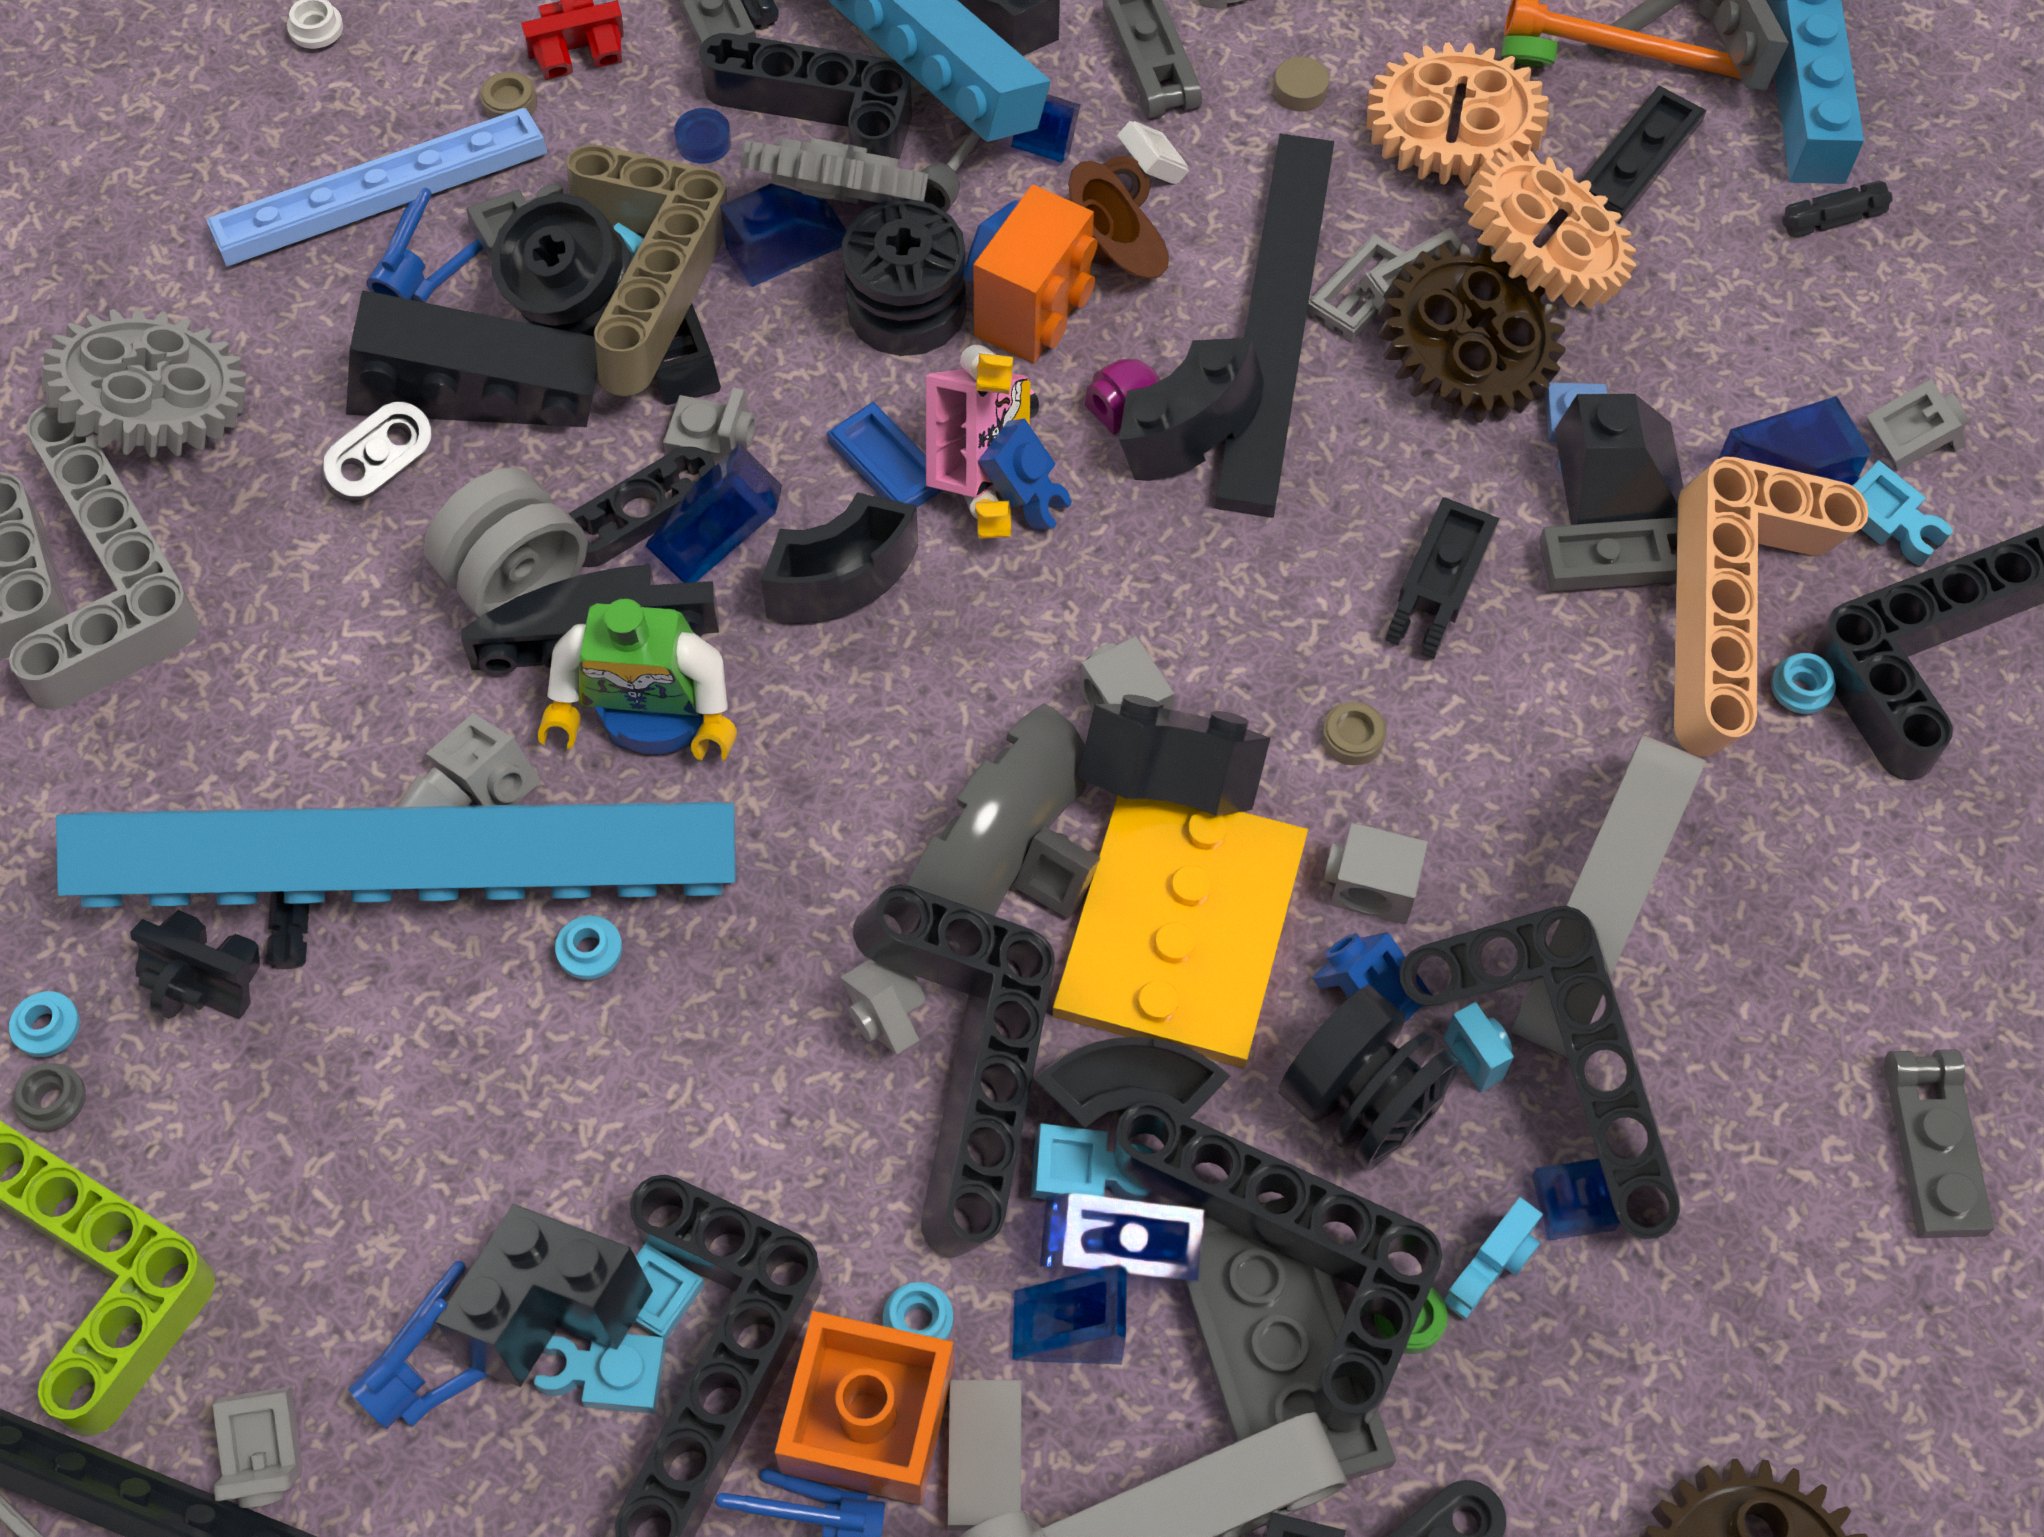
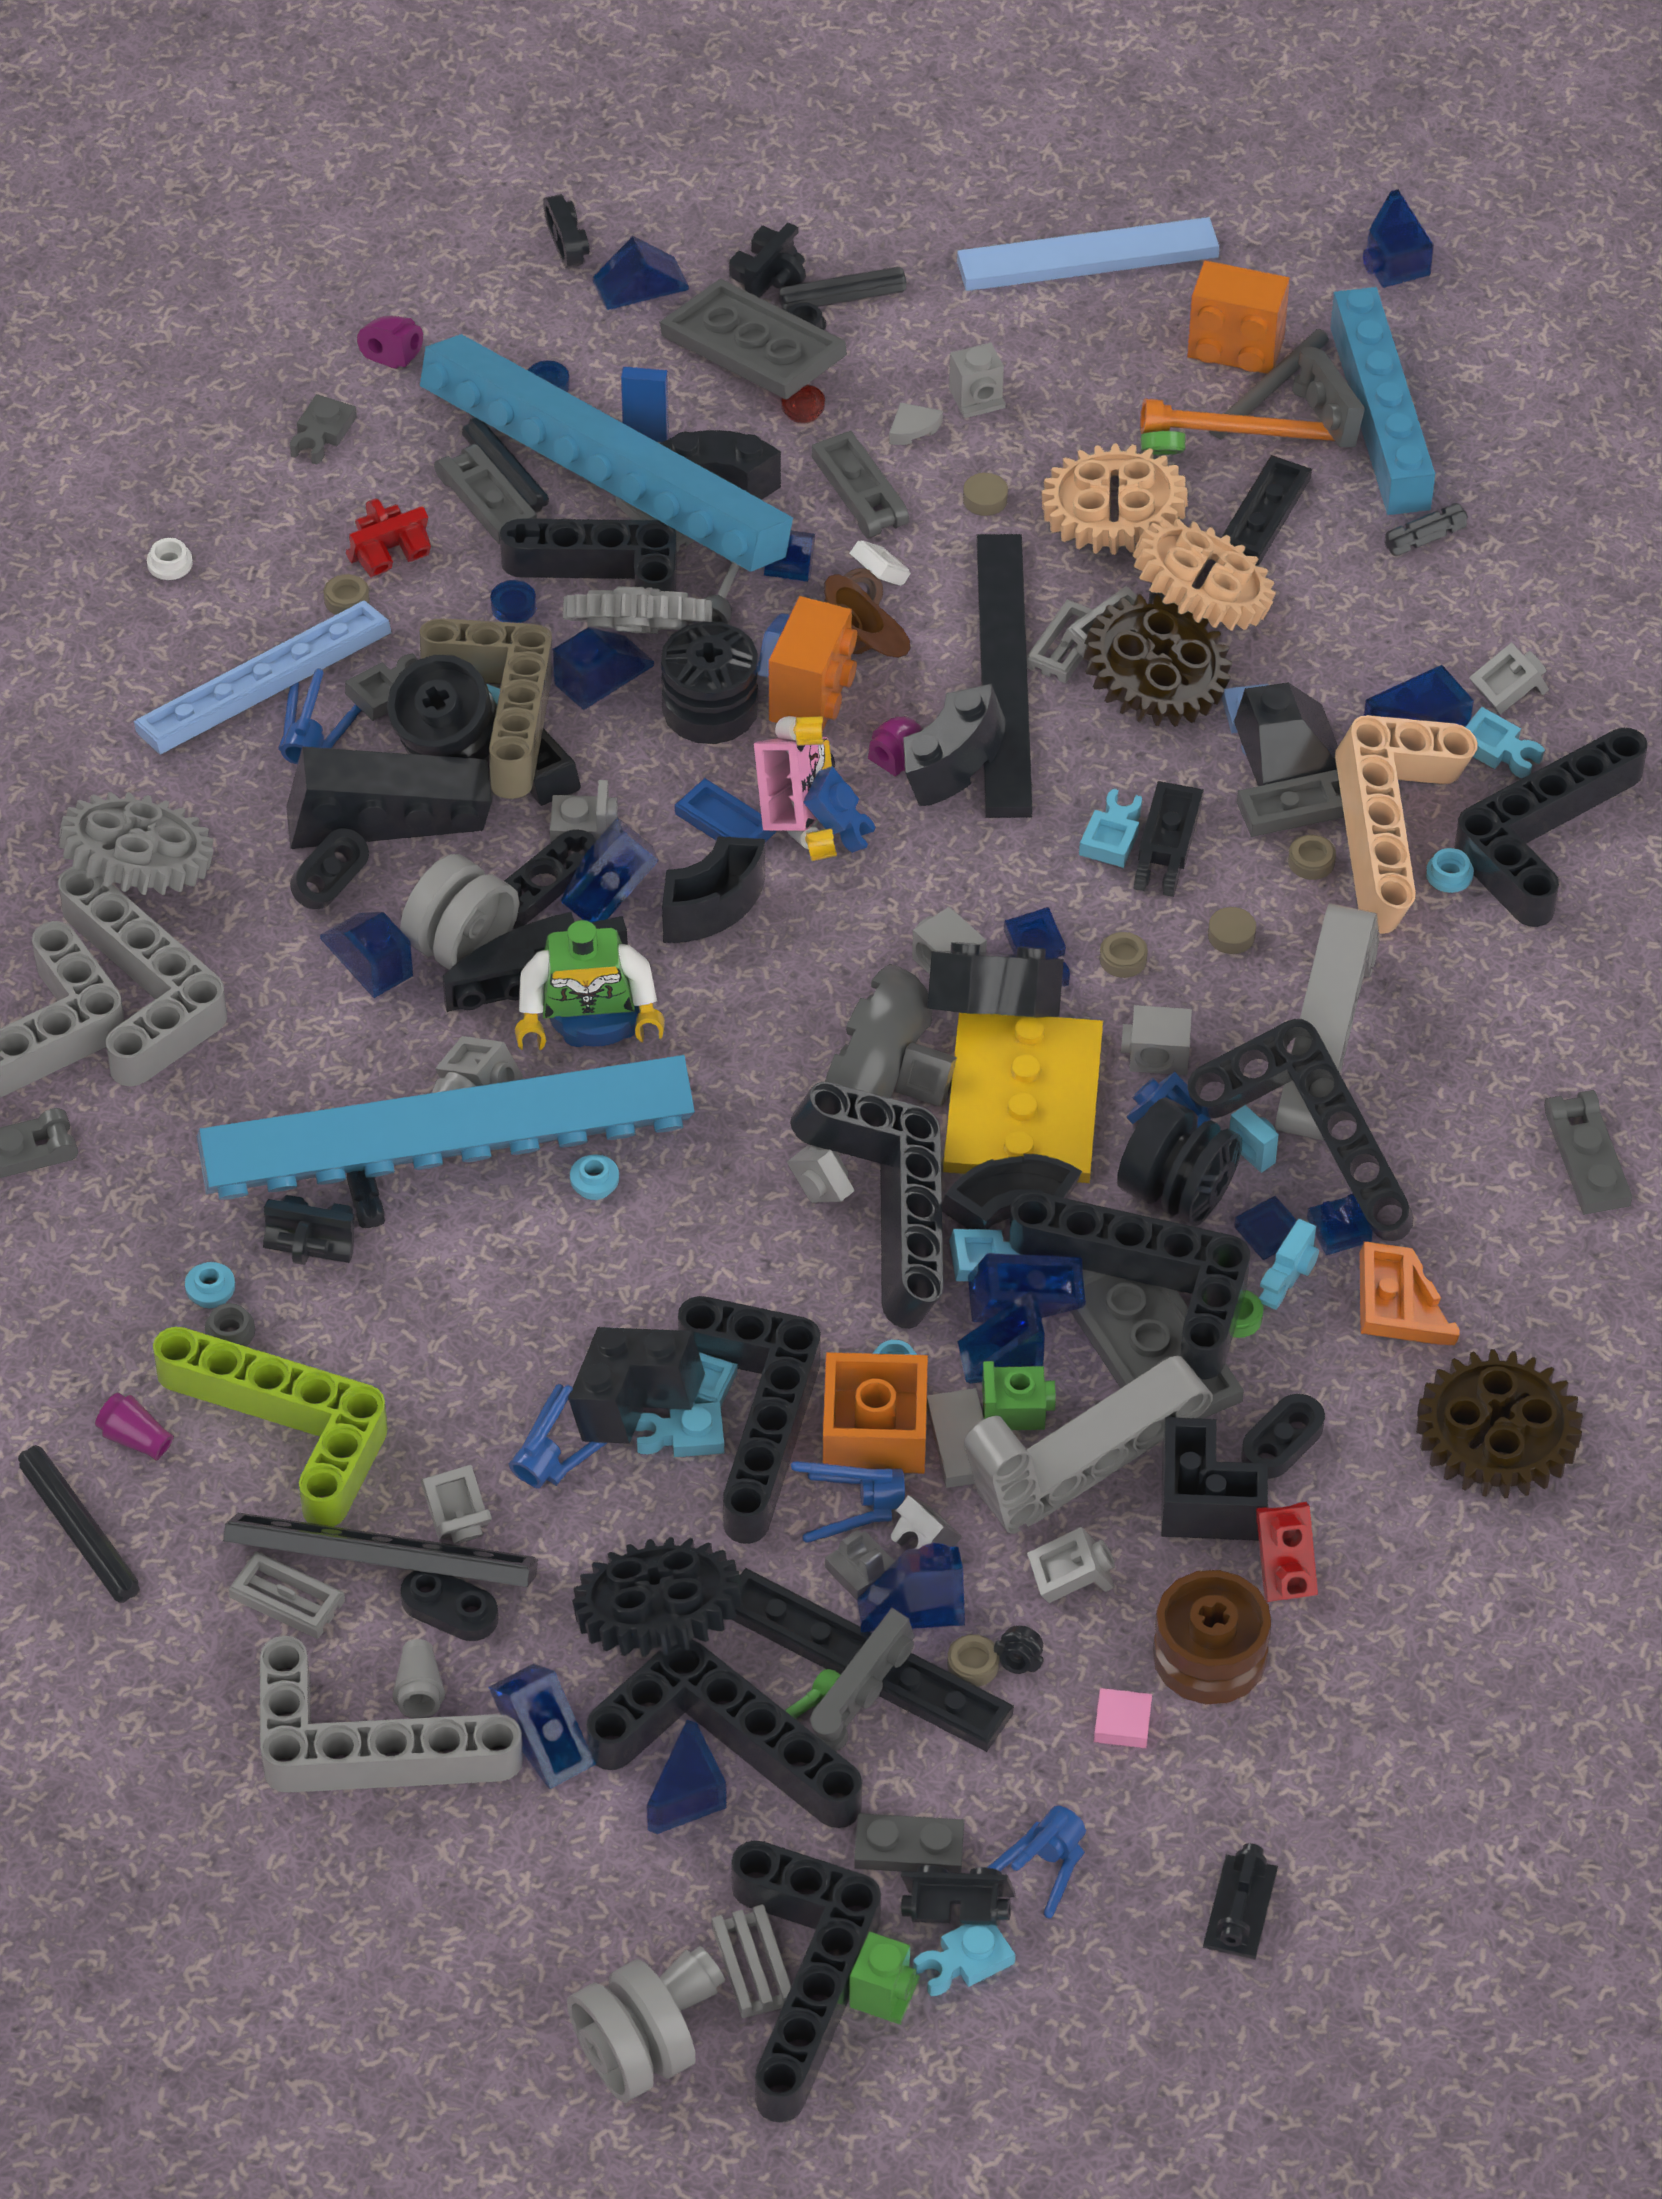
camera: 10 degrees left, 10 degrees down
none -> clear blue slope [320,912,413,998]
none -> bright green brick [982,1361,1056,1430]
none -> clear blue plate [1003,907,1070,987]
none -> medium azure plate [1079,789,1142,868]
none -> dark tan tile [1208,907,1256,954]
none -> clear blue tile [1234,1196,1297,1260]
none -> dark tan tile [1288,835,1336,880]
none -> orange wing [1359,1241,1460,1345]

